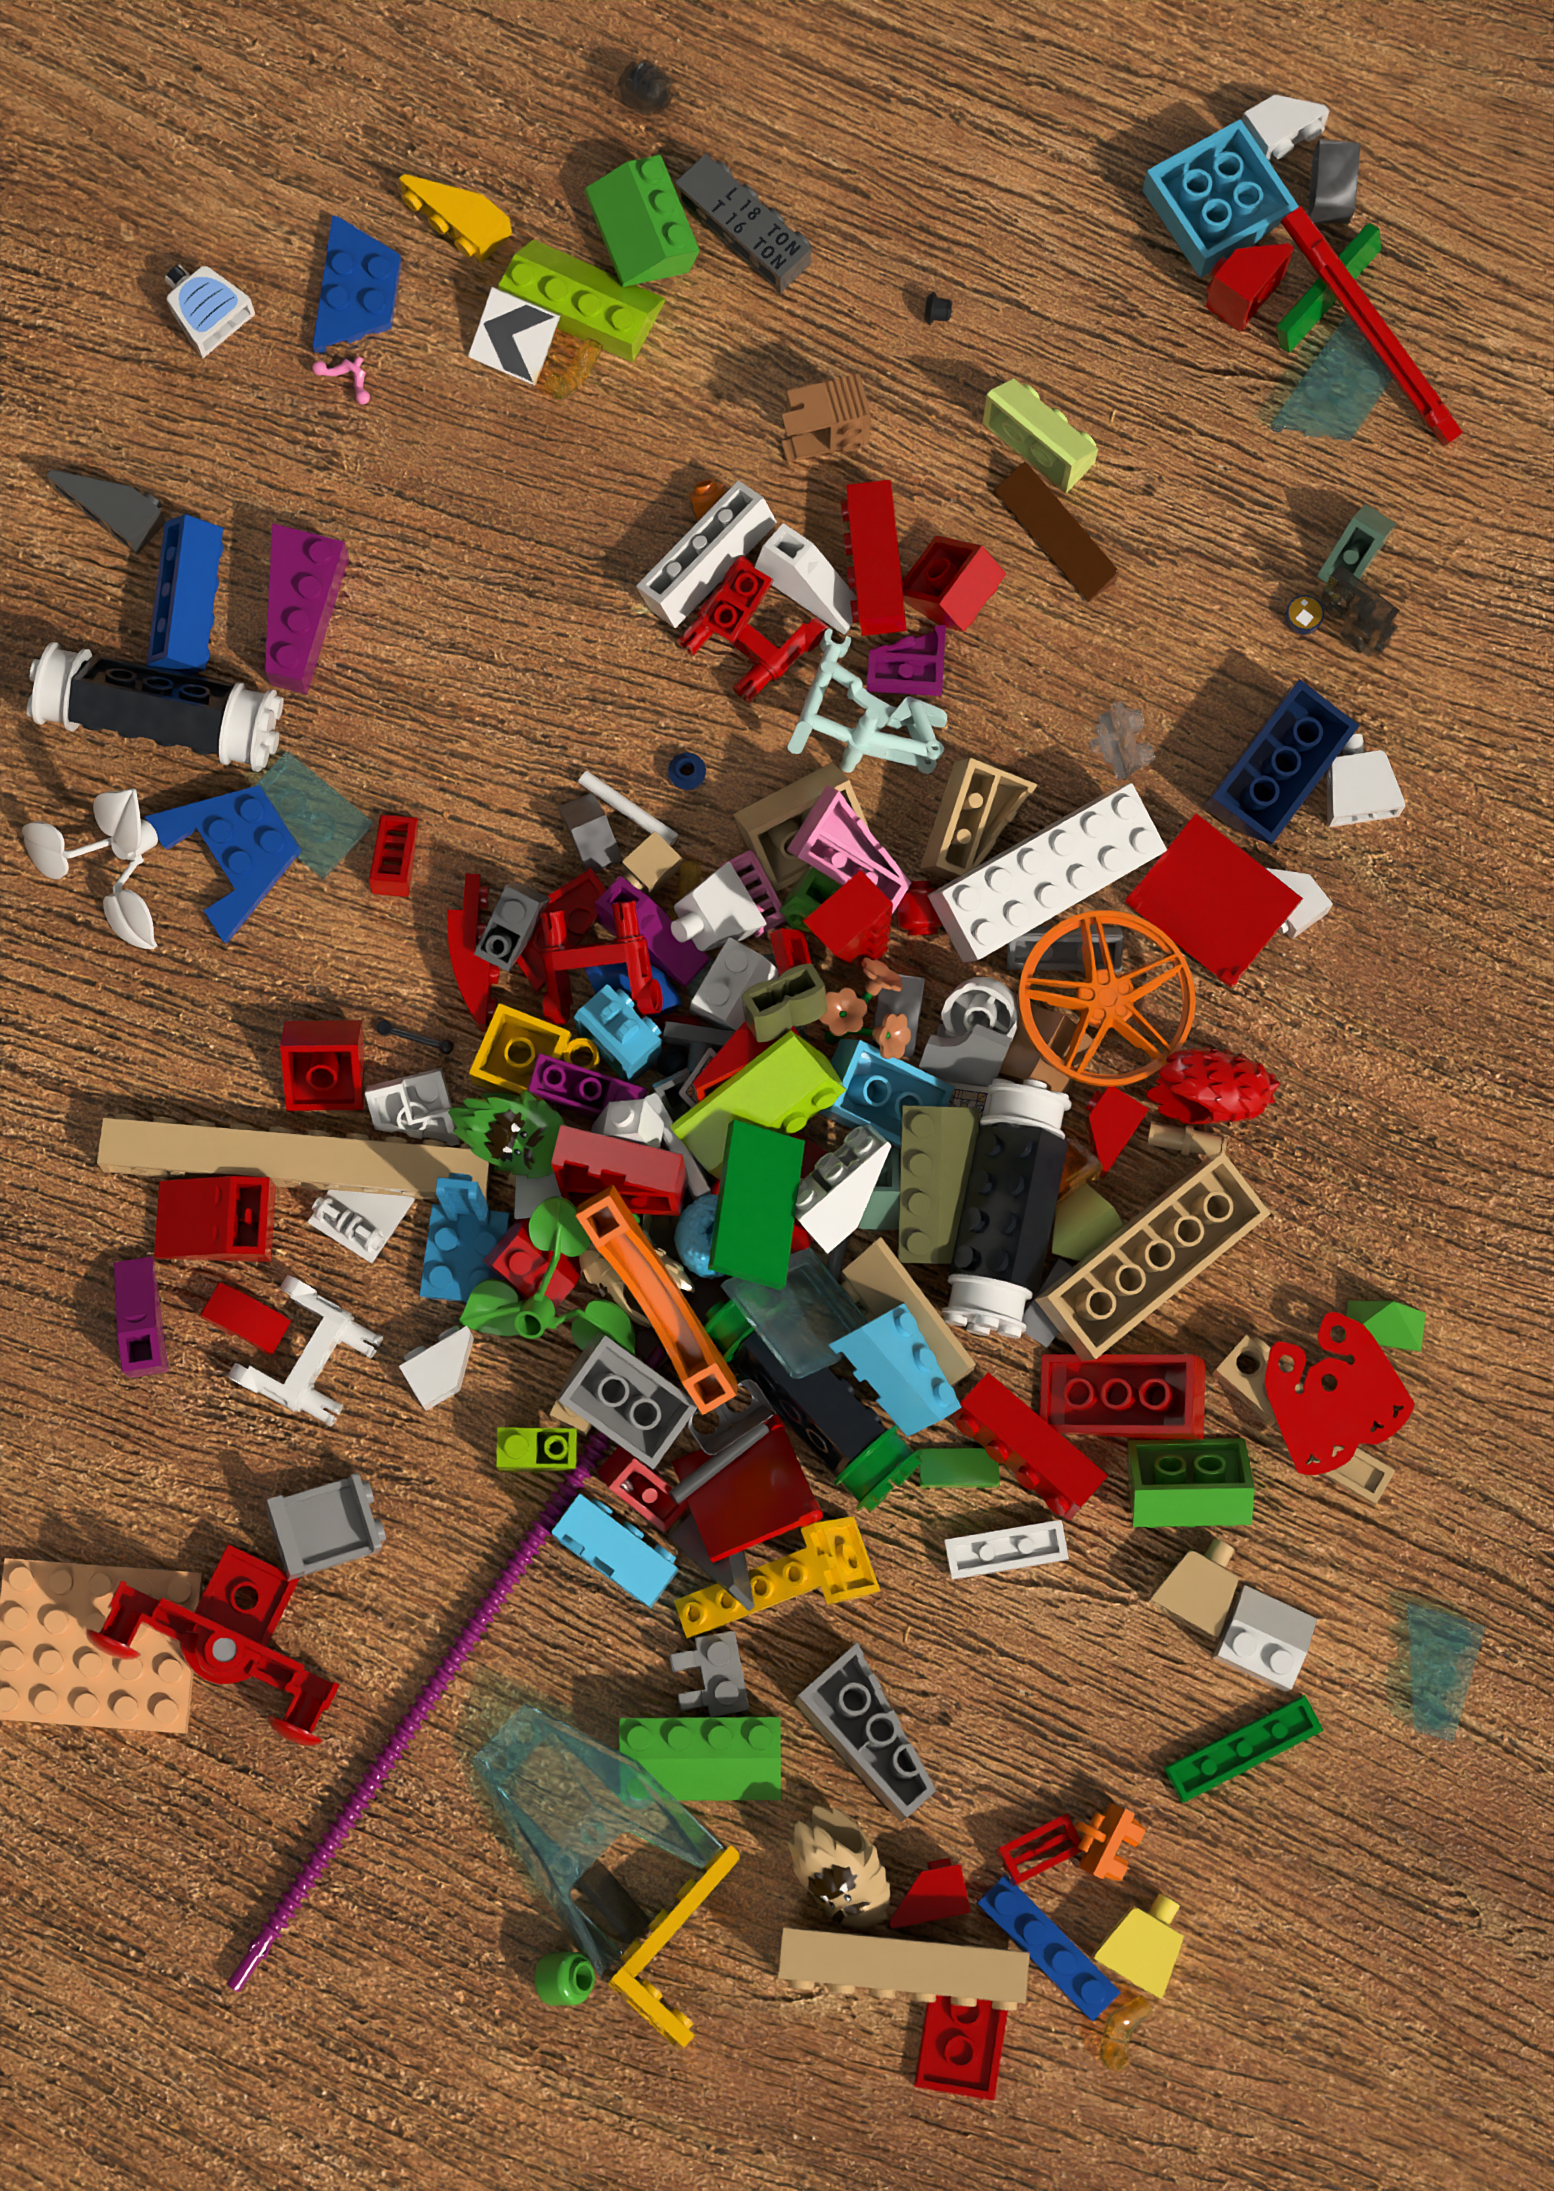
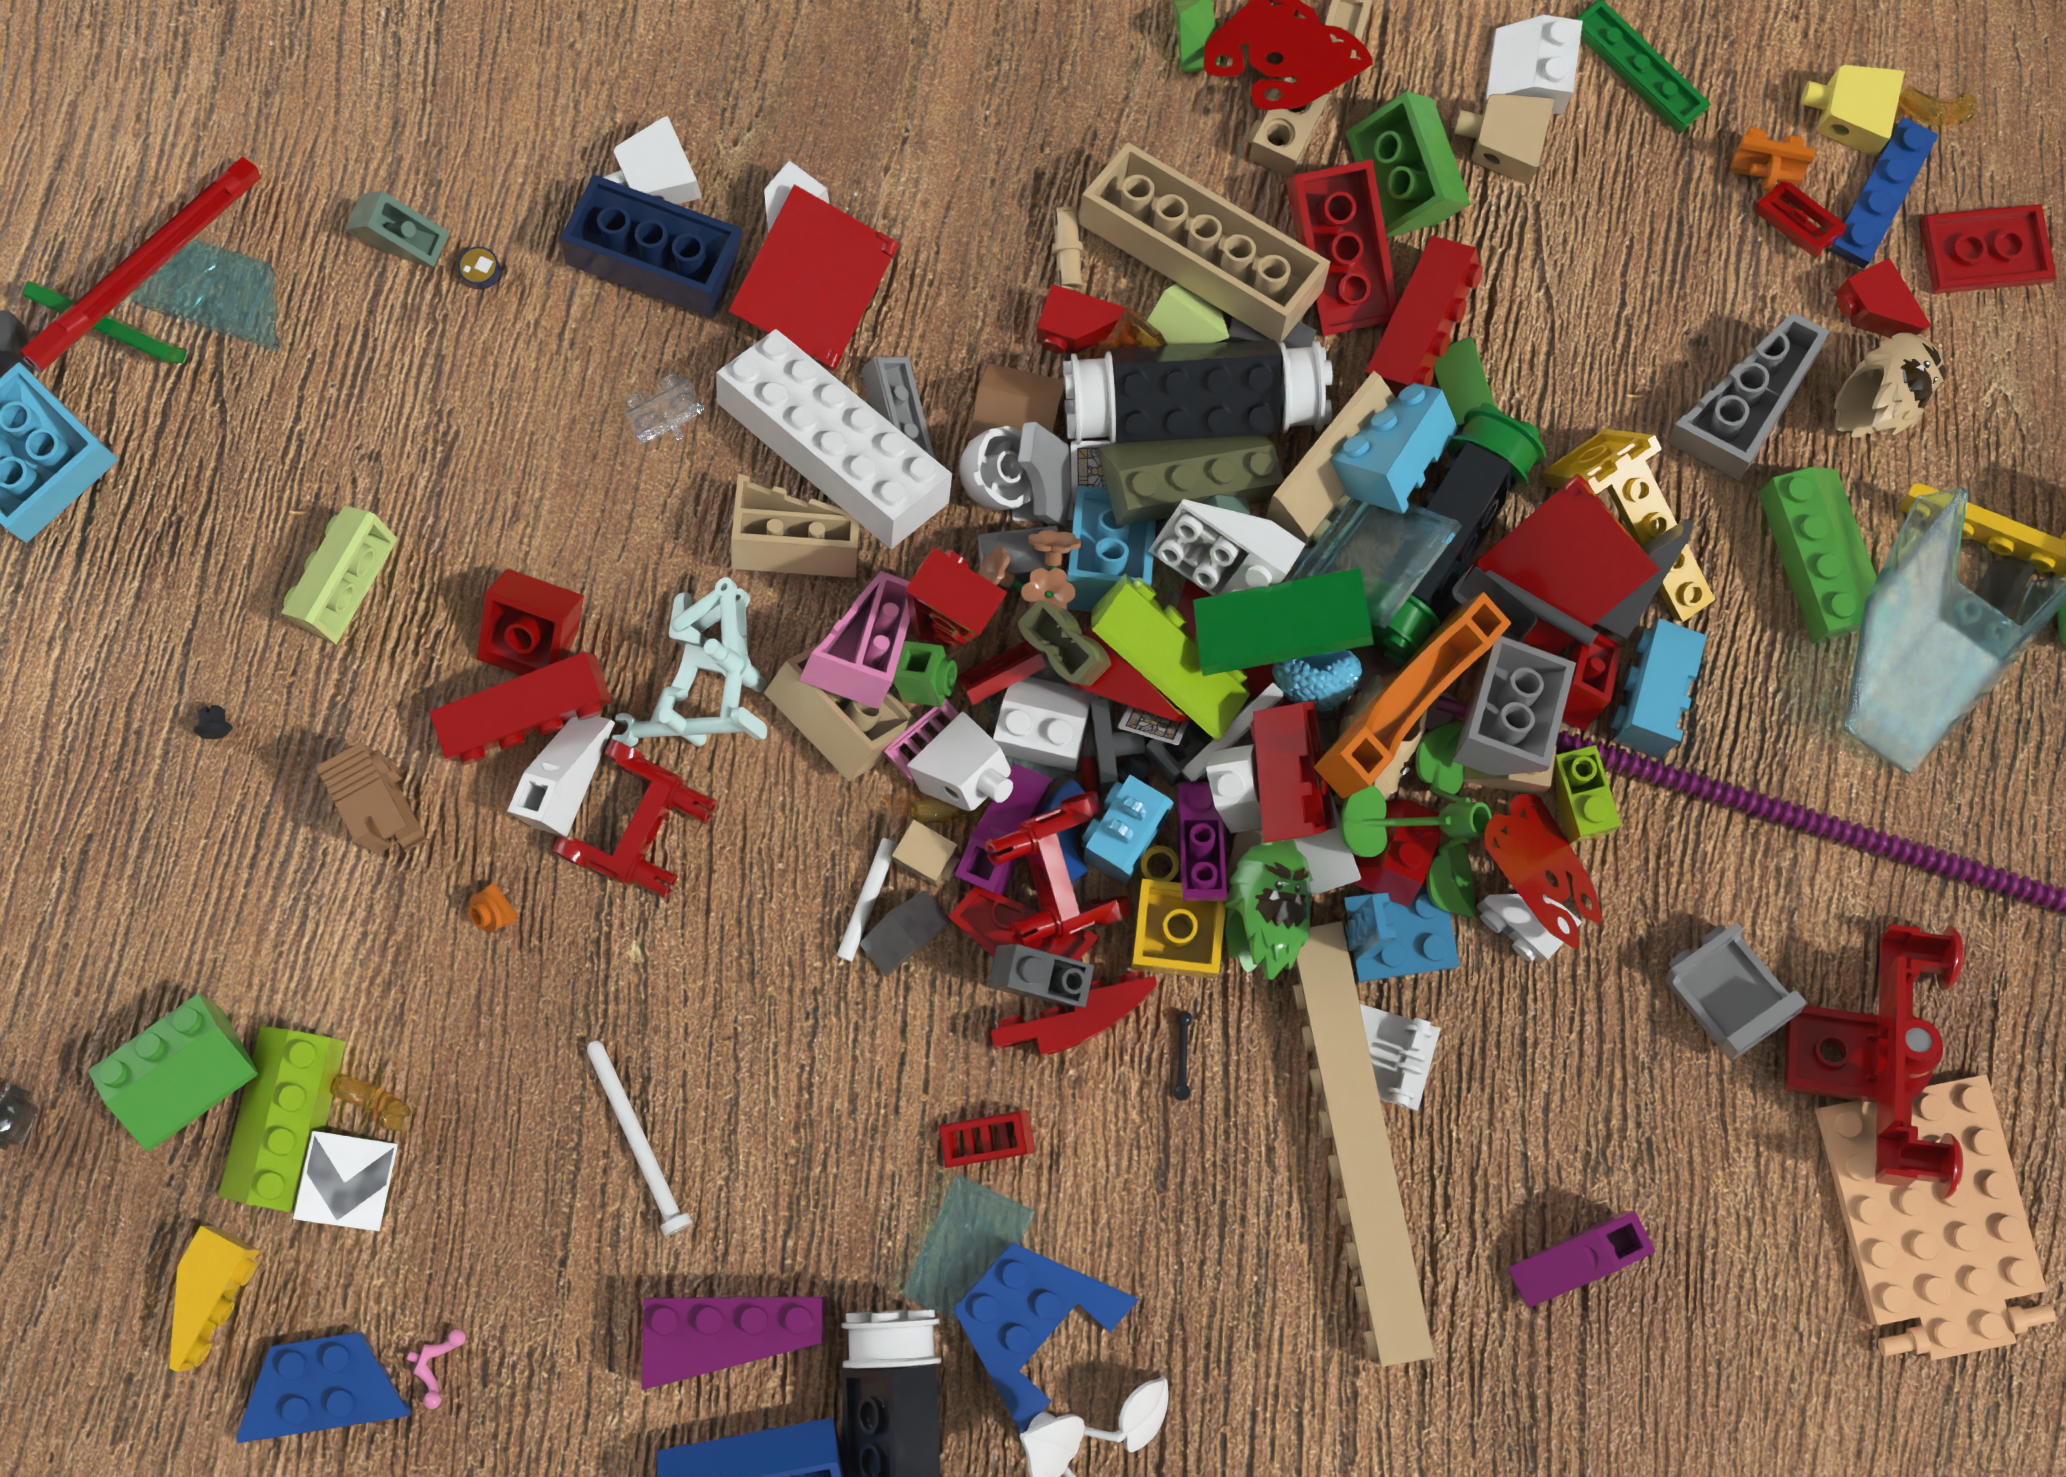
camera: 105 degrees left, 0 degrees up
red slope [154,1176,276,1262] -> none
red slope [199,1282,291,1355] -> none
white connector [227,1274,383,1427] -> none
red slope [280,1020,364,1111] -> none
white slope [365,1068,460,1146] -> none
white brick [636,480,777,628] -> none
dark blue plate [668,753,706,790] -> none
light grey plate [670,1631,750,1718] -> none
dark grey brick [675,154,811,293] -> none
red slope [700,560,774,643] -> none
tan brick [778,1927,1030,2011] -> none
magenta wing [867,625,946,696] -> none
red head [896,881,943,936] -> none
white plate [944,1520,1069,1580] -> none
reddish brown slope [994,462,1119,602] -> none
orange wheel [1018,910,1196,1087] -> none
red head [1146,1046,1280,1124] -> none
red slope [1205,243,1294,332] -> none
clear smoke plate [1320,565,1400,657] -> none
none -> white bar [587,1040,693,1237]
none -> red piece [1484,793,1602,949]

